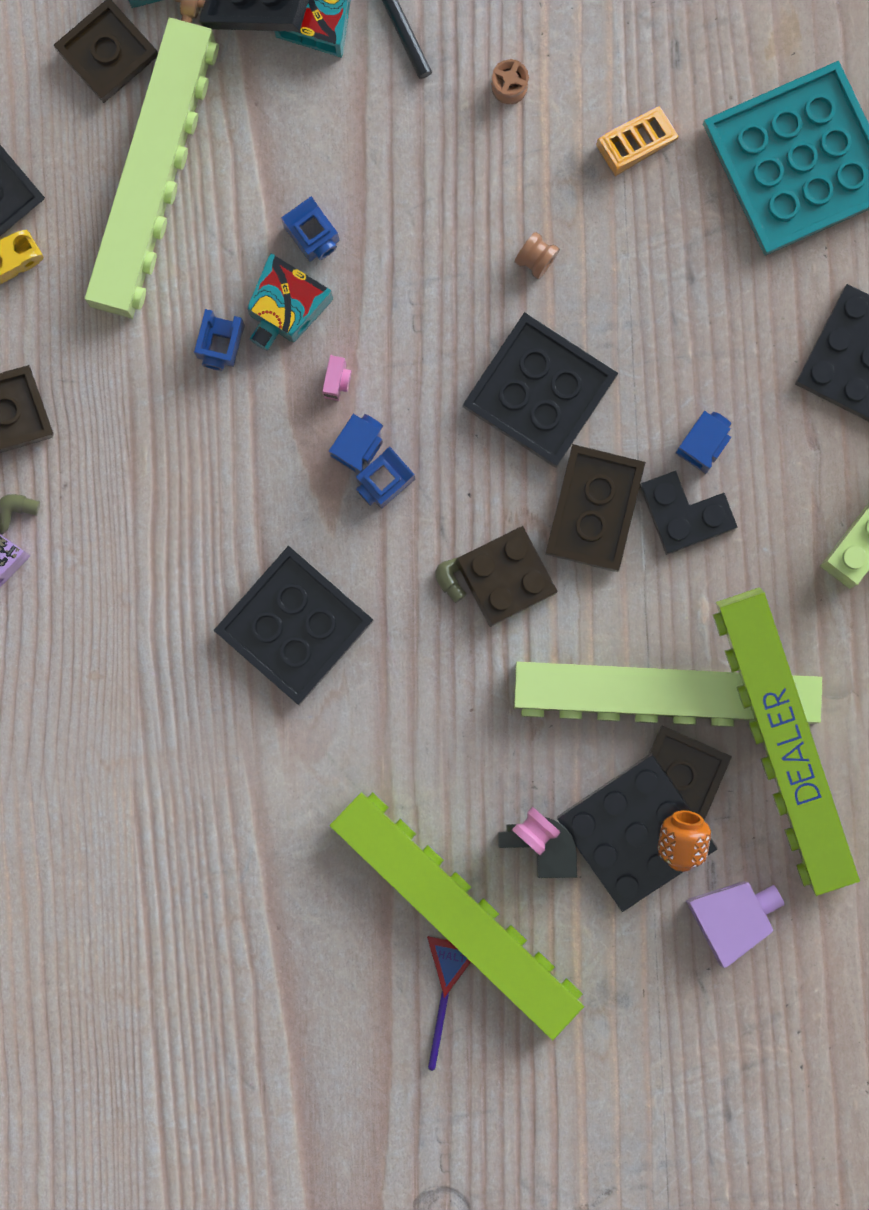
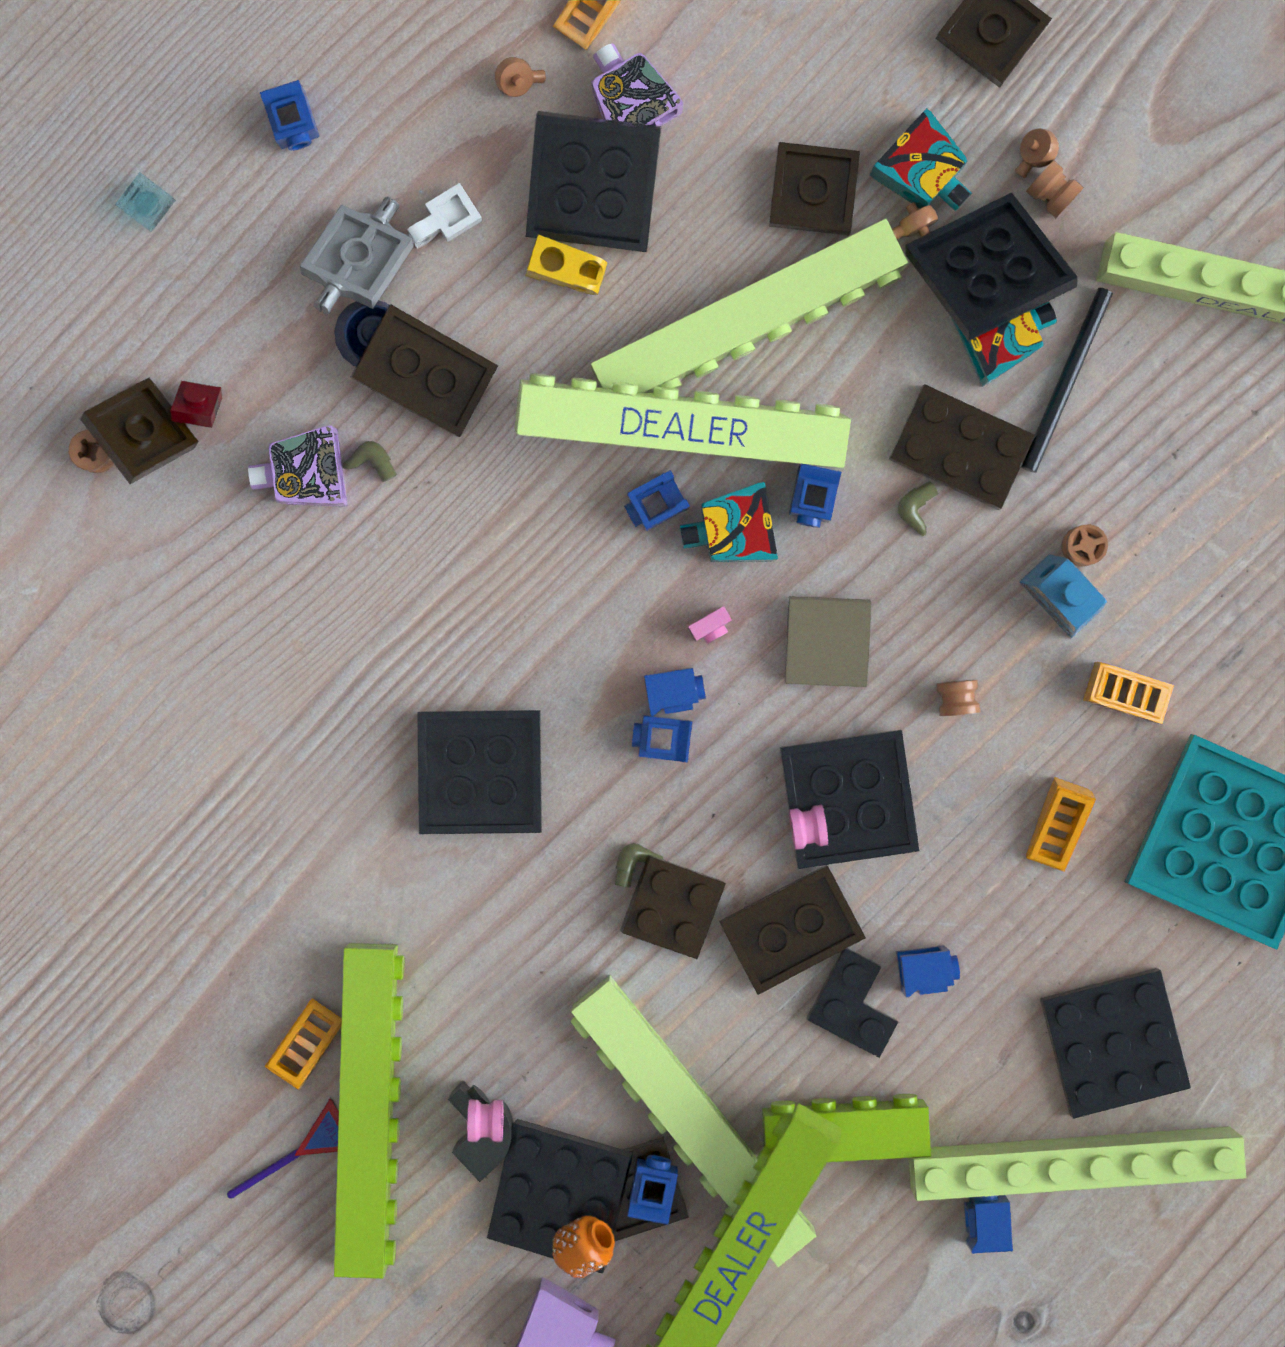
camera: 40 degrees right, 5 degrees up
none -> light orange slope [264,998,342,1091]
none -> yellowish green brick [514,374,851,468]
none -> blue window [628,1155,678,1225]
none -> lime brick [762,1094,931,1162]
none -> dark tan slope [785,596,871,687]
none -> bright pink wheel [789,805,828,850]
none -> dark brown plate [889,384,1035,510]
none -> olive animal [898,481,938,536]
none -> dark azure torso [1019,554,1107,638]
none -> light orange slope [1026,777,1096,872]

